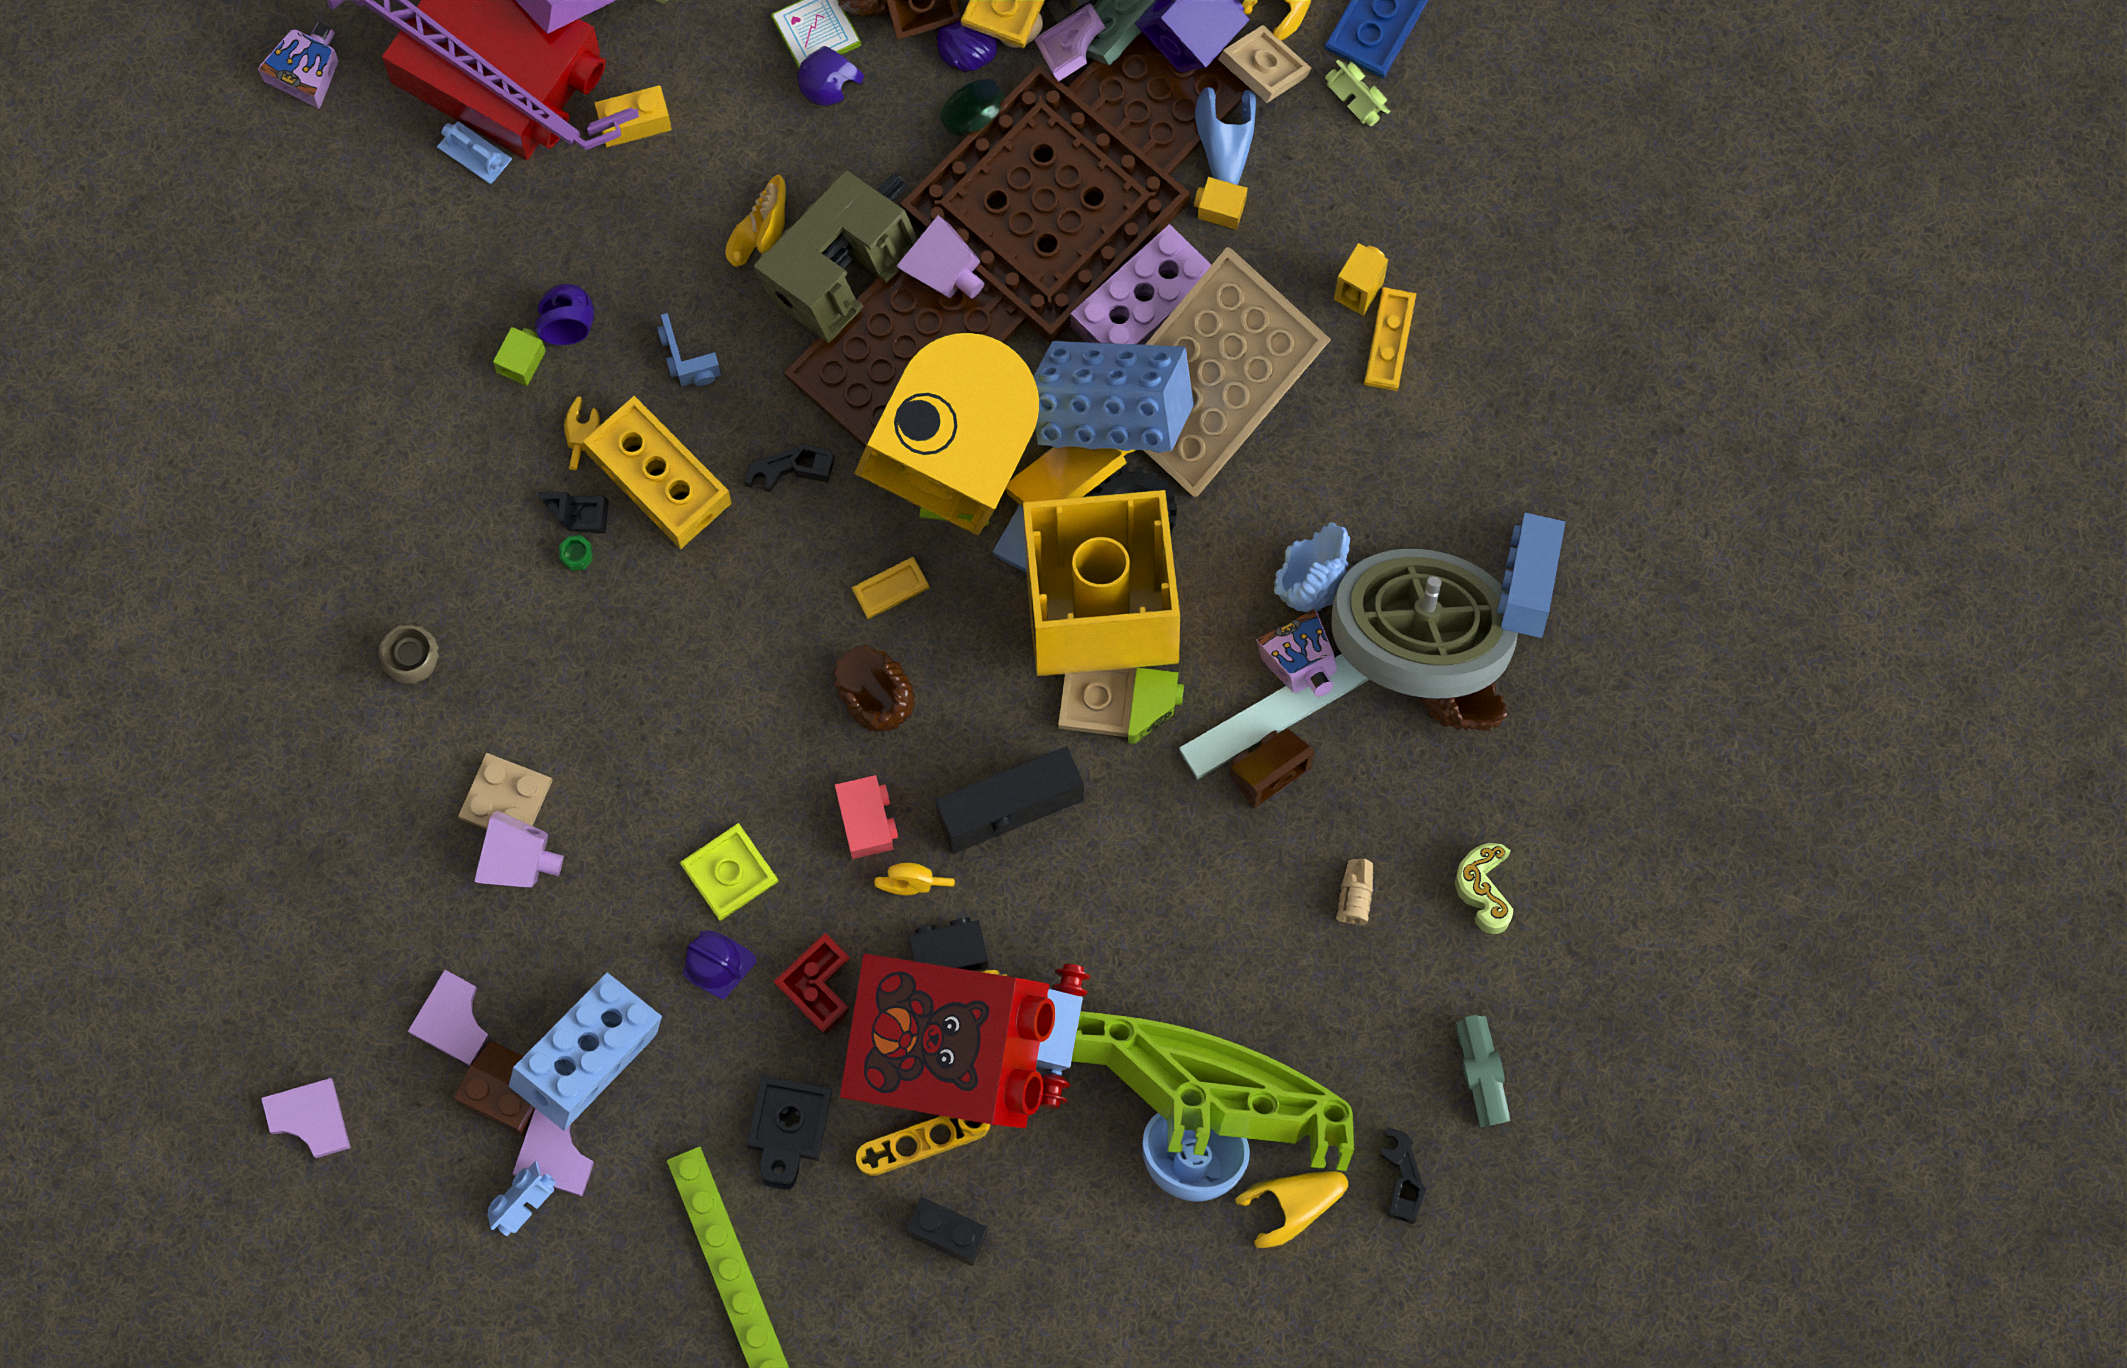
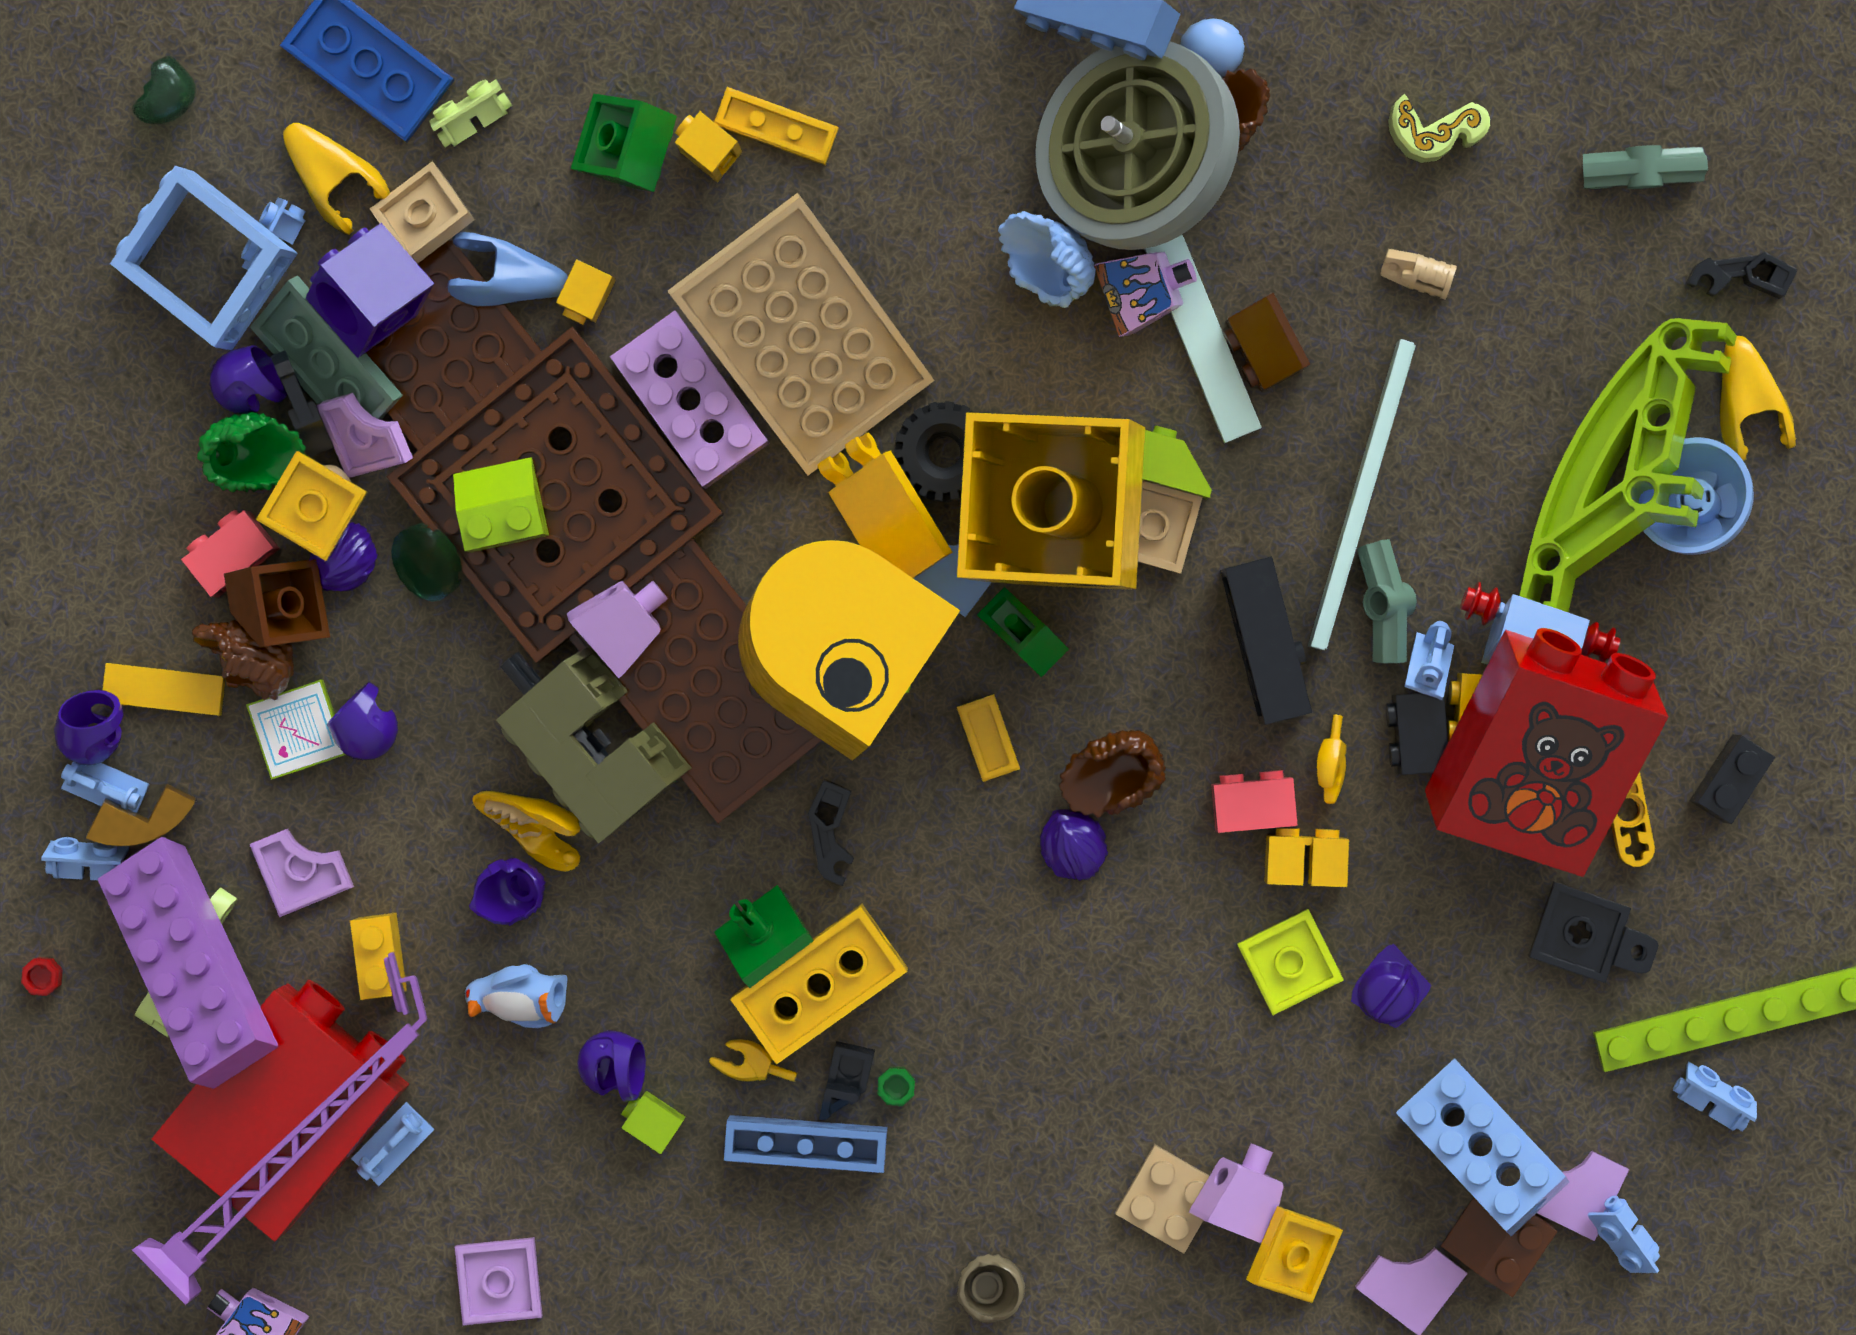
camera: 85 degrees left, 15 degrees up
medium blue bracket [657,313,721,387] -> none
red brick [773,933,850,1034] -> none
medium blue brick [1033,341,1194,453] -> none
none -> lavender tile [250,829,354,917]
none -> lime slope [453,457,549,553]
none -> lavender tile [455,1237,542,1325]
none -> light blue animal [465,964,567,1028]
none -> dark purple hair [469,858,546,926]
none -> green slope [571,93,677,192]
none -> green tile [714,885,814,988]
none -> medium blue brick [724,1115,888,1173]
none -> green slope [977,587,1069,677]
none -> dark purple hair [1040,809,1108,881]
none -> light blue hair [1180,18,1245,78]
none -> yellow tile [1246,1206,1343,1303]
none -> yellow piece [1264,827,1349,887]
none -> light aqua tile [1308,339,1416,650]
none -> sand green piece [1357,539,1417,663]
none -> light blue hinge [1404,621,1454,700]
none -> light blue hinge [1673,1061,1757,1131]

